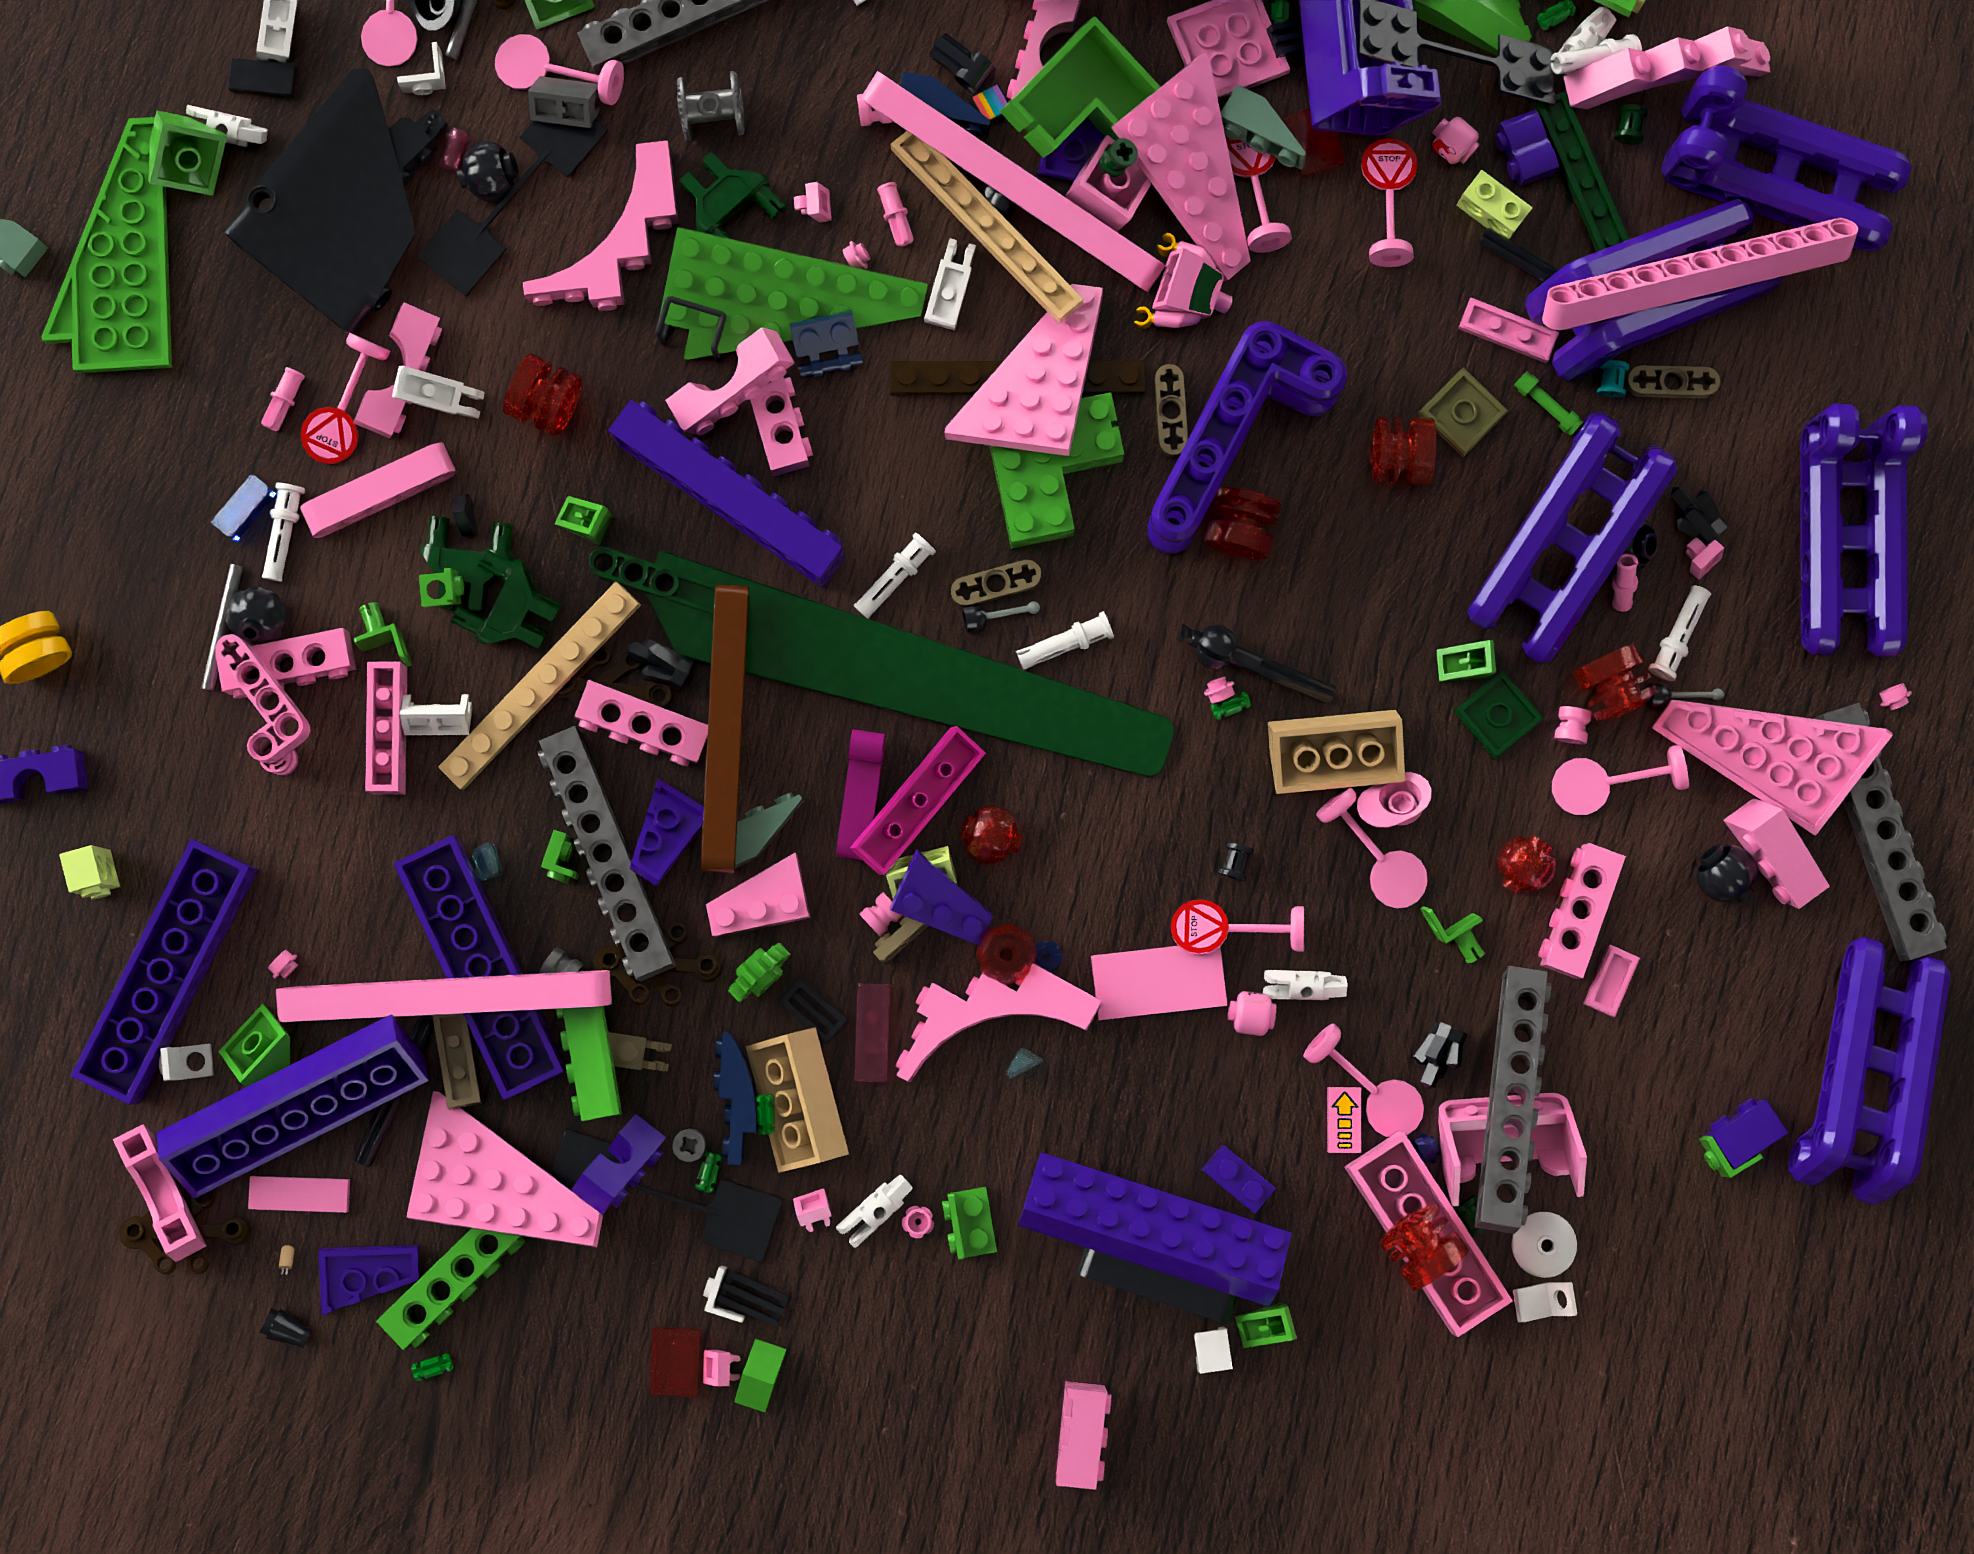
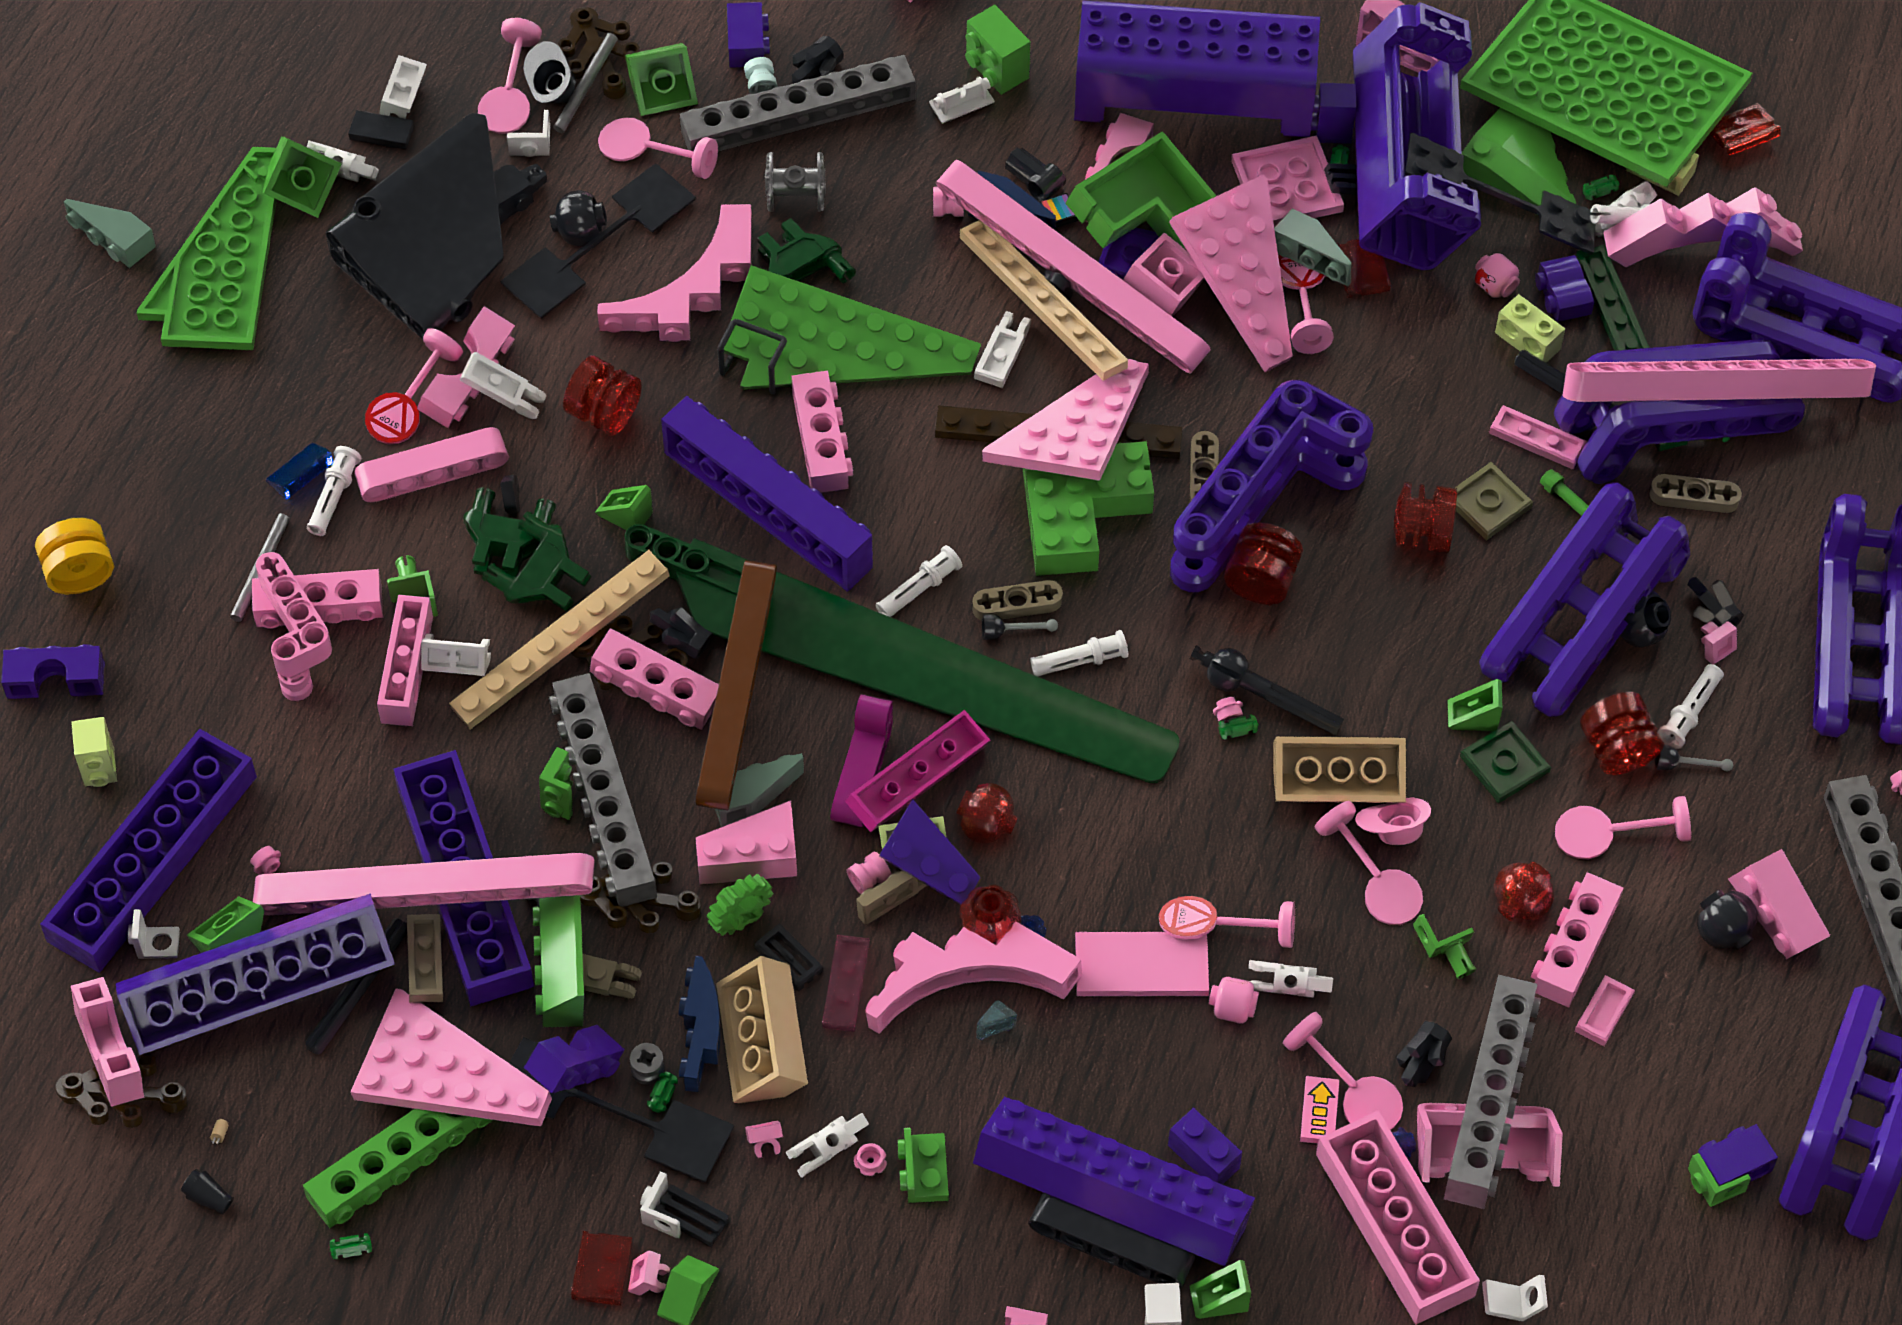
camera: 10 degrees right, 25 degrees down
black plant [226,586,289,645] -> none
bright pink tile [248,1176,350,1213] -> none
bright pink axle [261,367,305,431] -> none
dark purple wing [318,1245,421,1315] -> none
bright green bracket [419,568,464,607] -> none
clear pink pin [439,128,470,172] -> none
clear light blue slope [472,842,503,881] -> none
dark grey hinge [528,76,600,128] -> none
dark purple wing [630,778,704,886] -> none
bright pink arch [666,327,794,435] -> none
green piece [756,1094,775,1135] -> none
dark blue plate [790,311,863,378] -> none
bright pink tile [794,182,832,223] -> none
bright pink plate [843,241,870,270] -> none
bright pink axle [877,182,914,247] -> none
dark green bush [1099,138,1138,177] -> none
bright pink torso [1134,233,1232,329] -> none
black bush [1218,842,1254,881] -> none
bright pink piece [1361,138,1418,267] -> none
clear red wheel [1378,1203,1469,1291] -> none
dark green bush [1453,1195,1486,1238] -> none
white dish [1511,1212,1577,1278] -> none
bright pink wheel [1554,706,1592,745] -> none
teal bush [1597,360,1629,398] -> none
bright pink pin [1612,554,1638,612] -> none
dark green bush [1614,104,1648,145] -> none
bright pink wing [1652,700,1893,836] -> none

